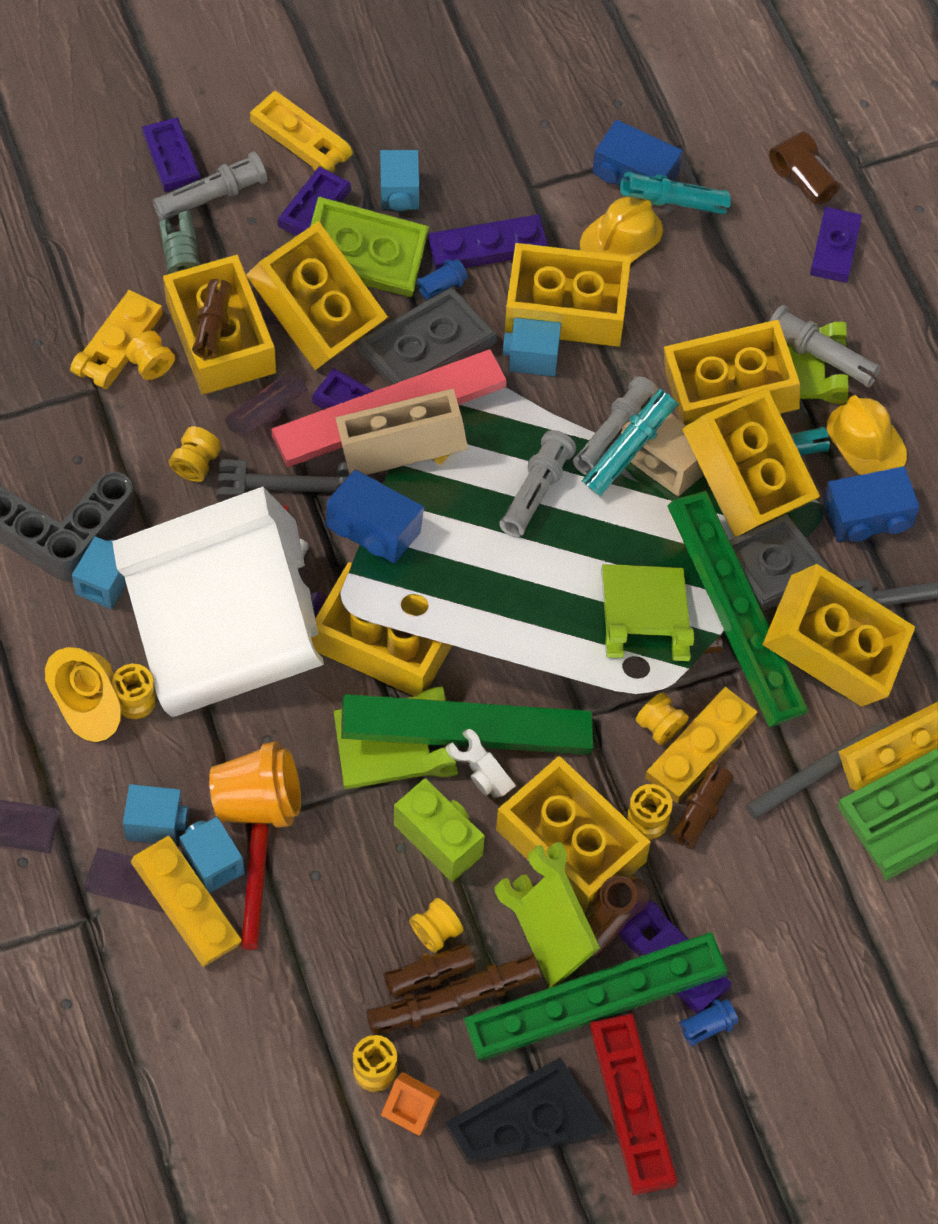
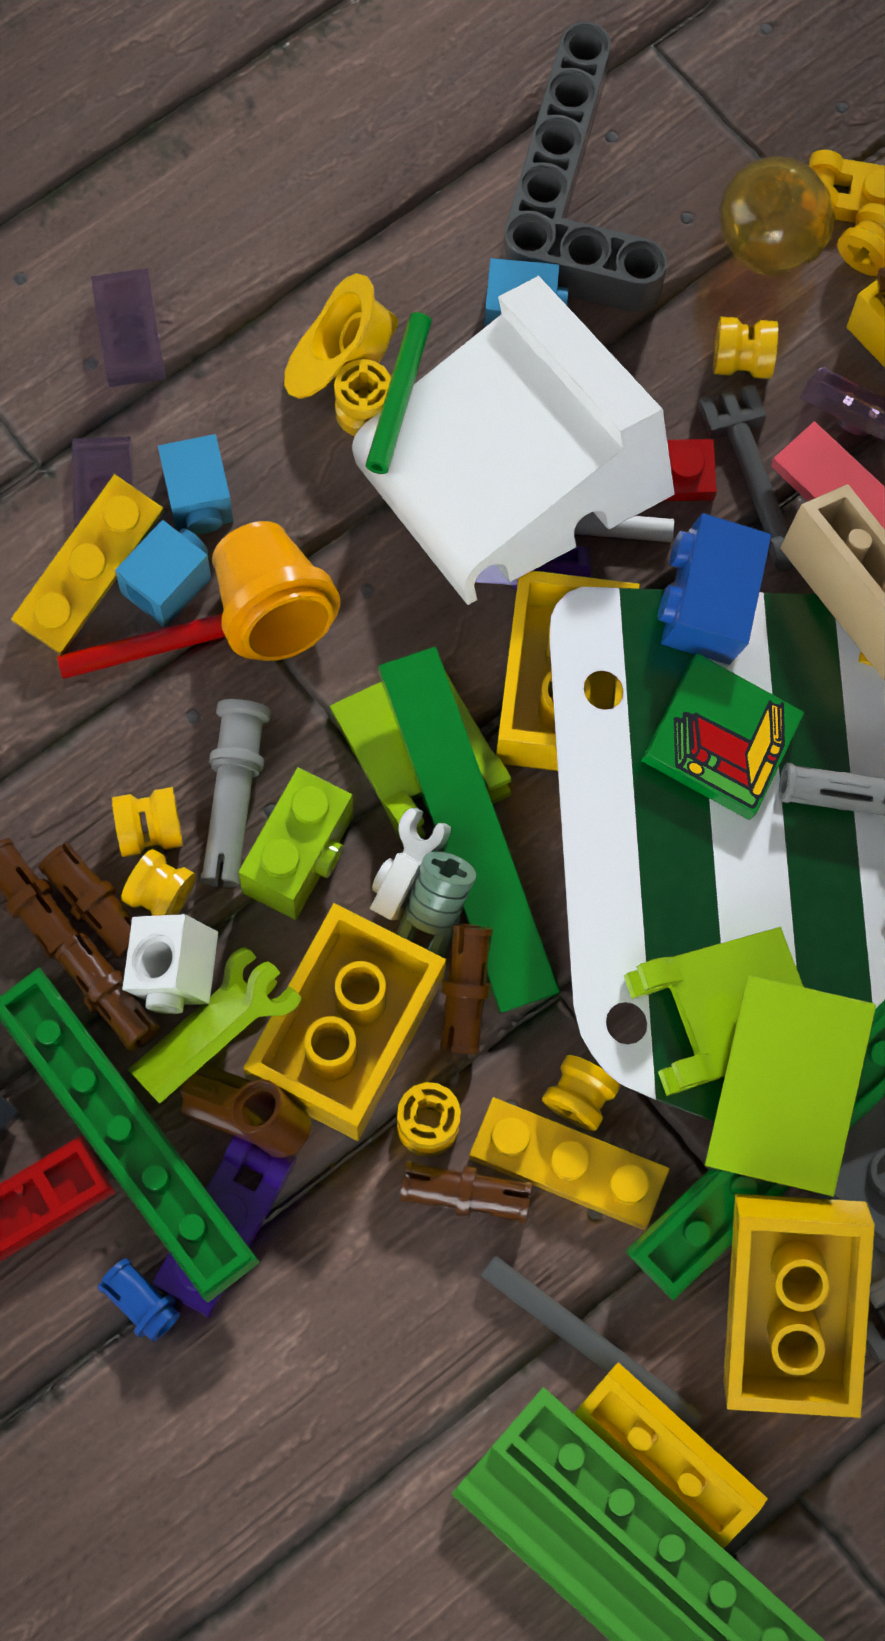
camera: 70 degrees right, 10 degrees up
none -> yellow wheel [112,787,183,857]
none -> white brick [122,914,218,1014]
none -> light grey pin [200,699,271,888]
none -> green piece [365,312,432,474]
none -> sand green hinge [395,852,476,958]
none -> reddish brown pin [440,924,493,1054]
none -> tile [641,653,804,820]
none -> lime tile [705,975,876,1197]
none -> clear yellow cylinder [719,155,836,276]

